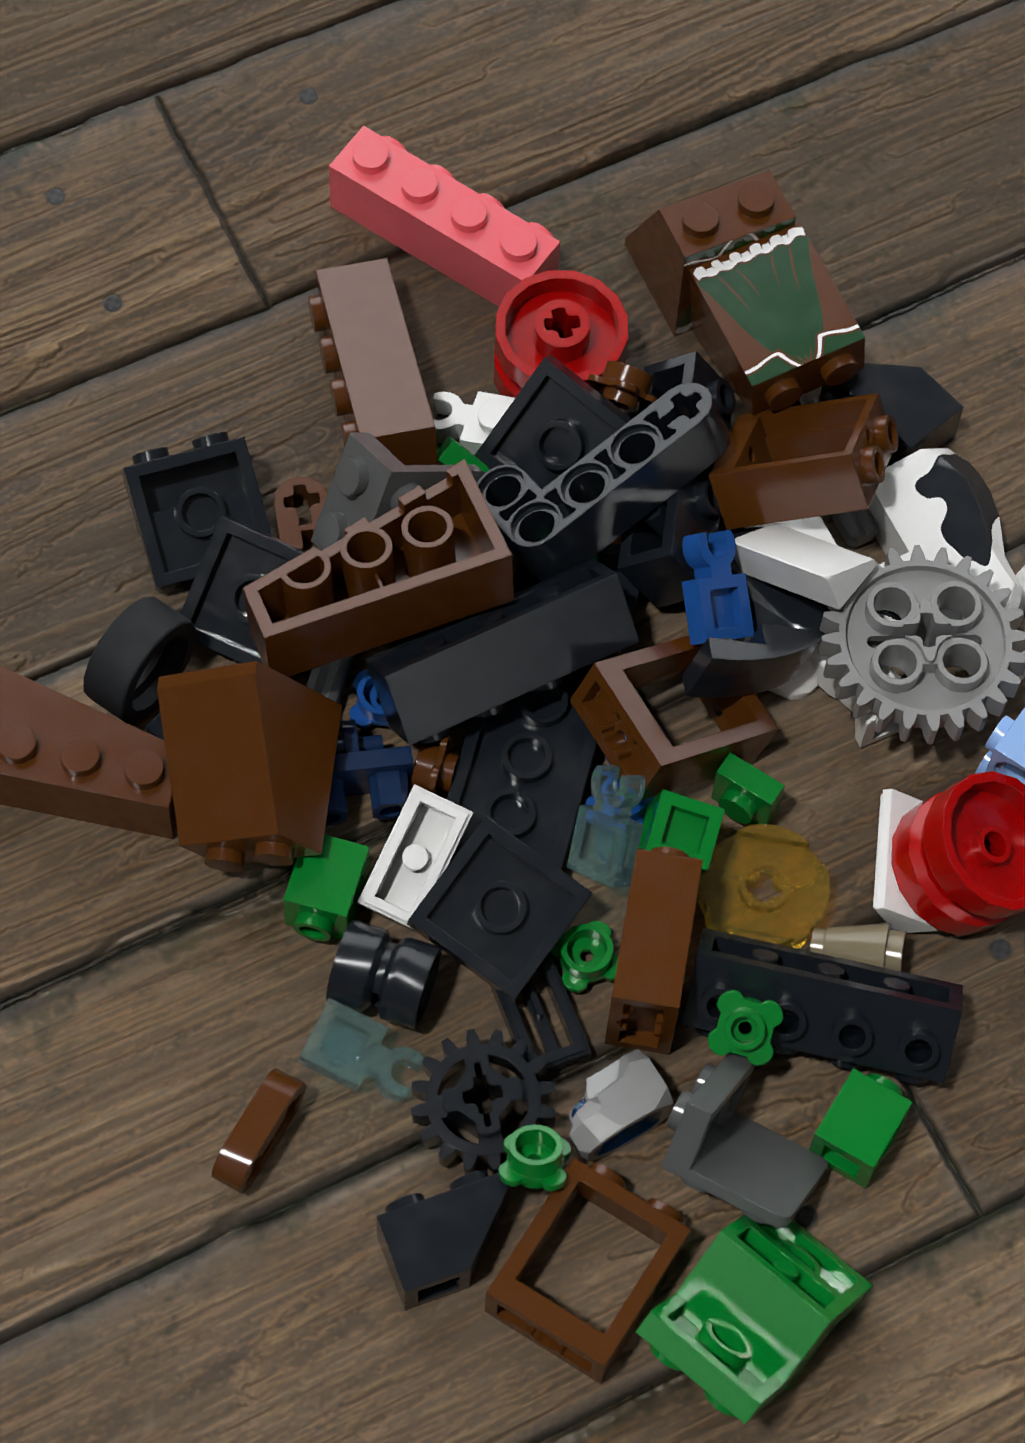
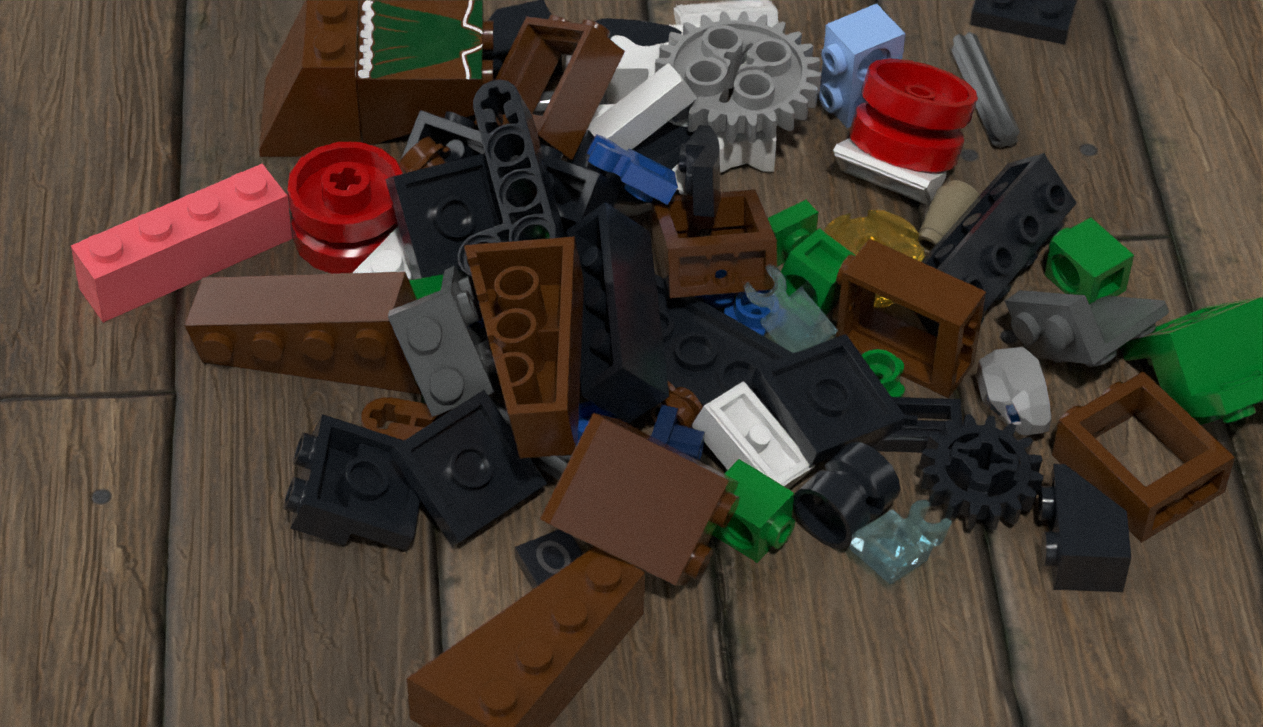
camera: 65 degrees left, 15 degrees down
black tyre [83,596,197,723] -> none
reddish brown beam [211,1068,306,1194] -> none
green plate [498,1125,571,1191] -> none
green plate [708,990,783,1066] -> none

